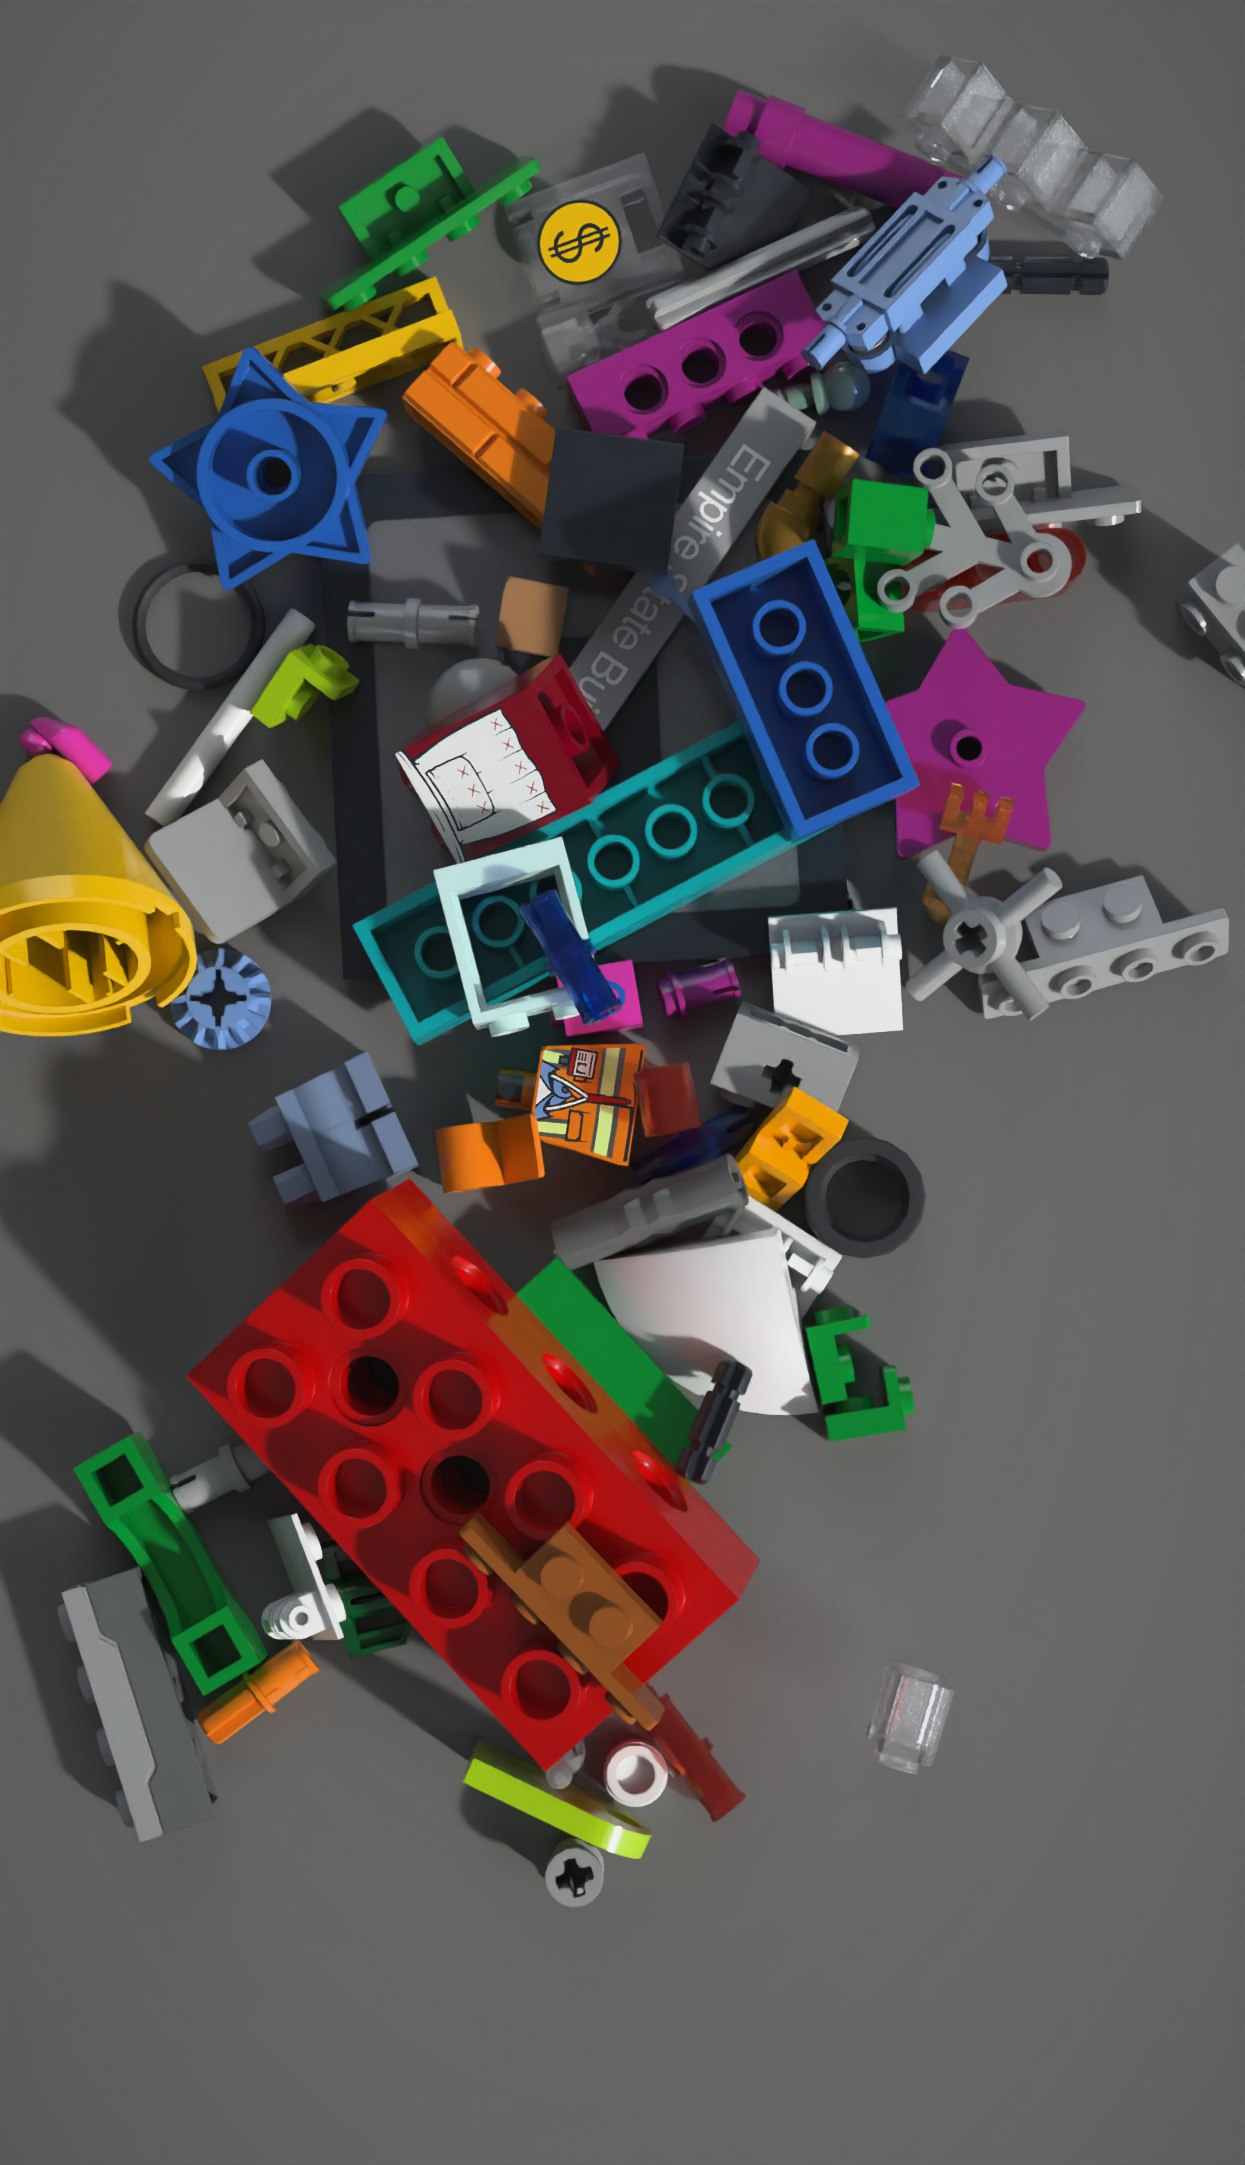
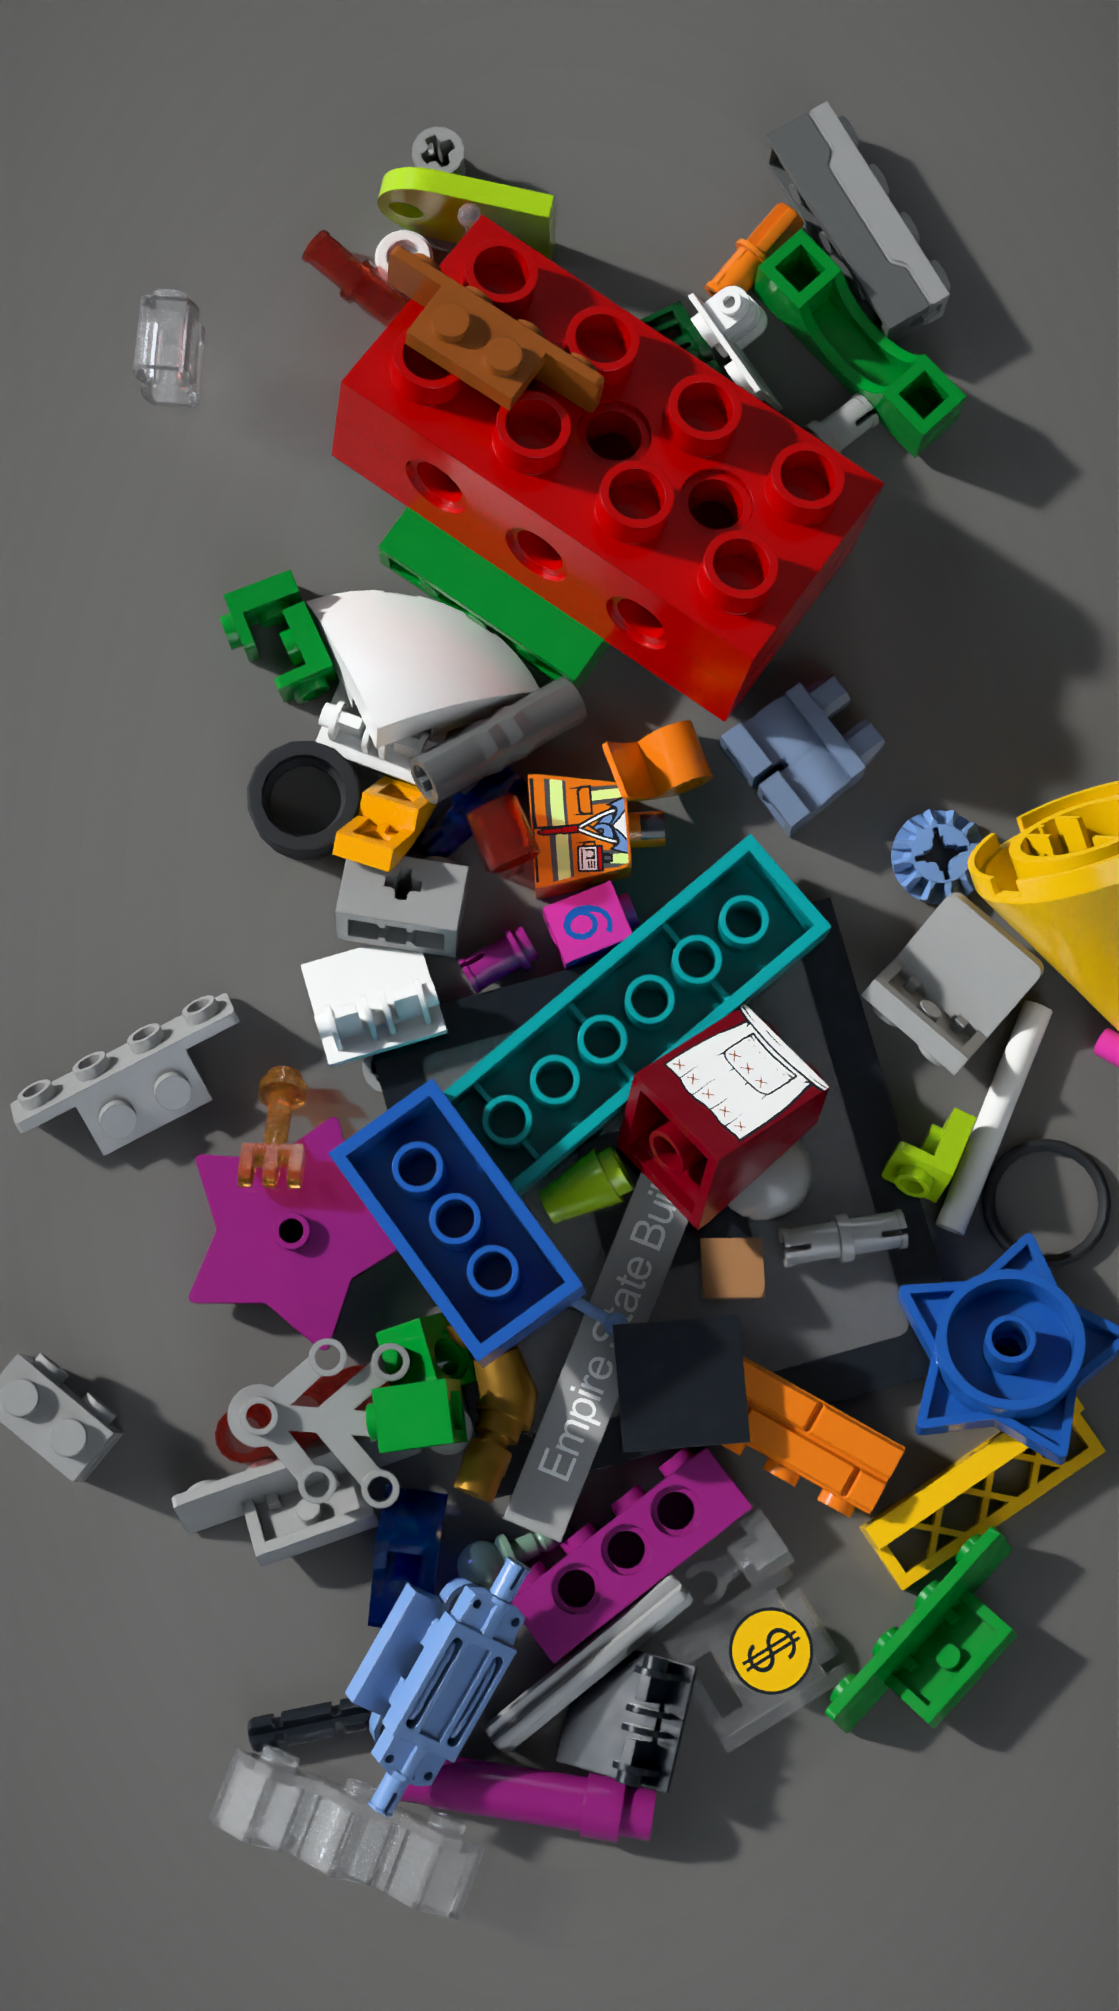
camera: 160 degrees right, 5 degrees down
light aqua window [433,837,604,1037] -> none
clear blue pin [518,889,622,1026] -> none
black axle [675,1358,753,1485] -> none
light grey bar [905,850,1063,1021] -> none
none -> lime cone [538,1146,635,1224]

